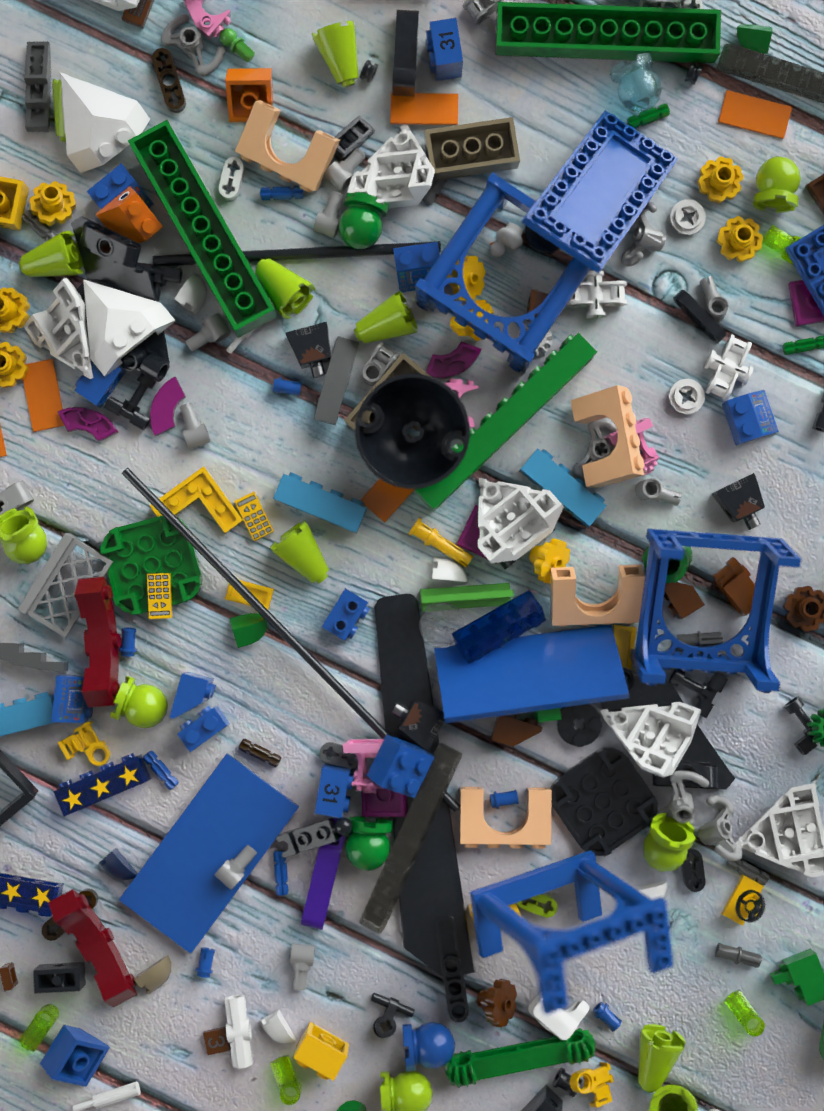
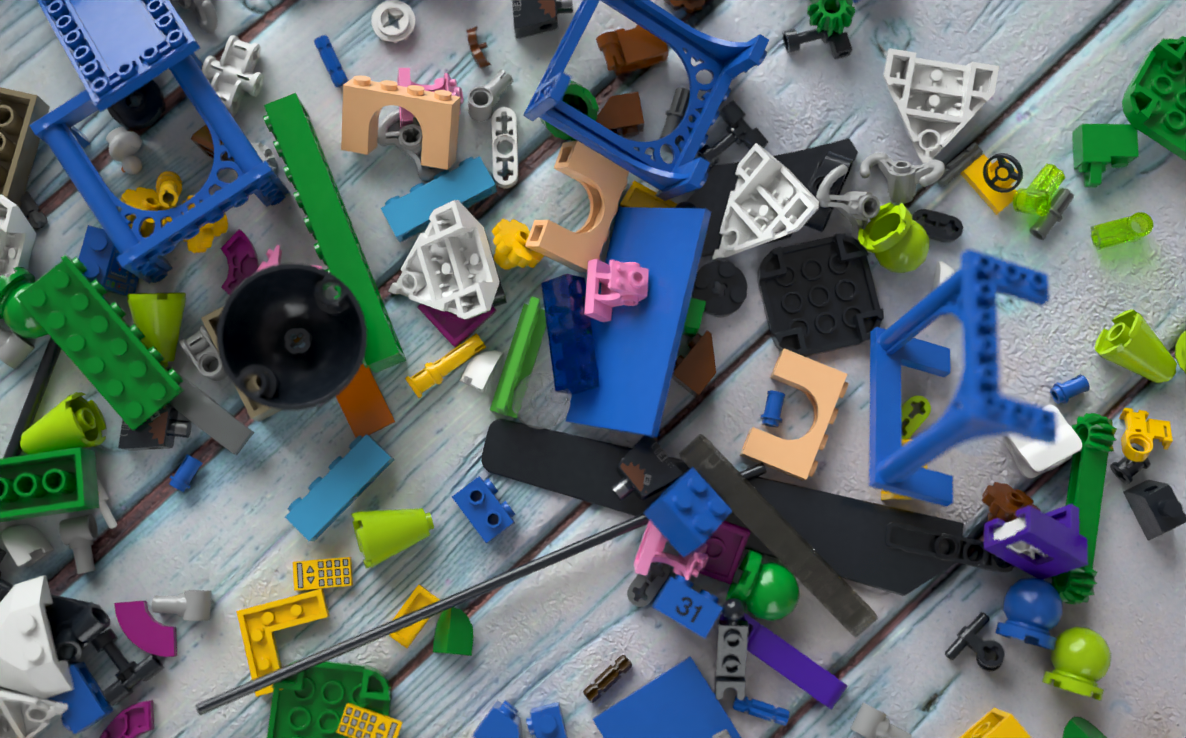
camera: 70 degrees left, 5 degrees down
none -> green bracket [16,254,184,431]
none -> yellow pin [156,171,182,208]
none -> blue axle [314,35,348,88]
none -> reddish brown piece [466,26,491,68]
none -> white beam [492,107,518,188]
none -> bright pink tile [584,259,649,322]
none -> dark purple brick [984,504,1088,579]
none -> clear neon green piece [1013,164,1066,216]

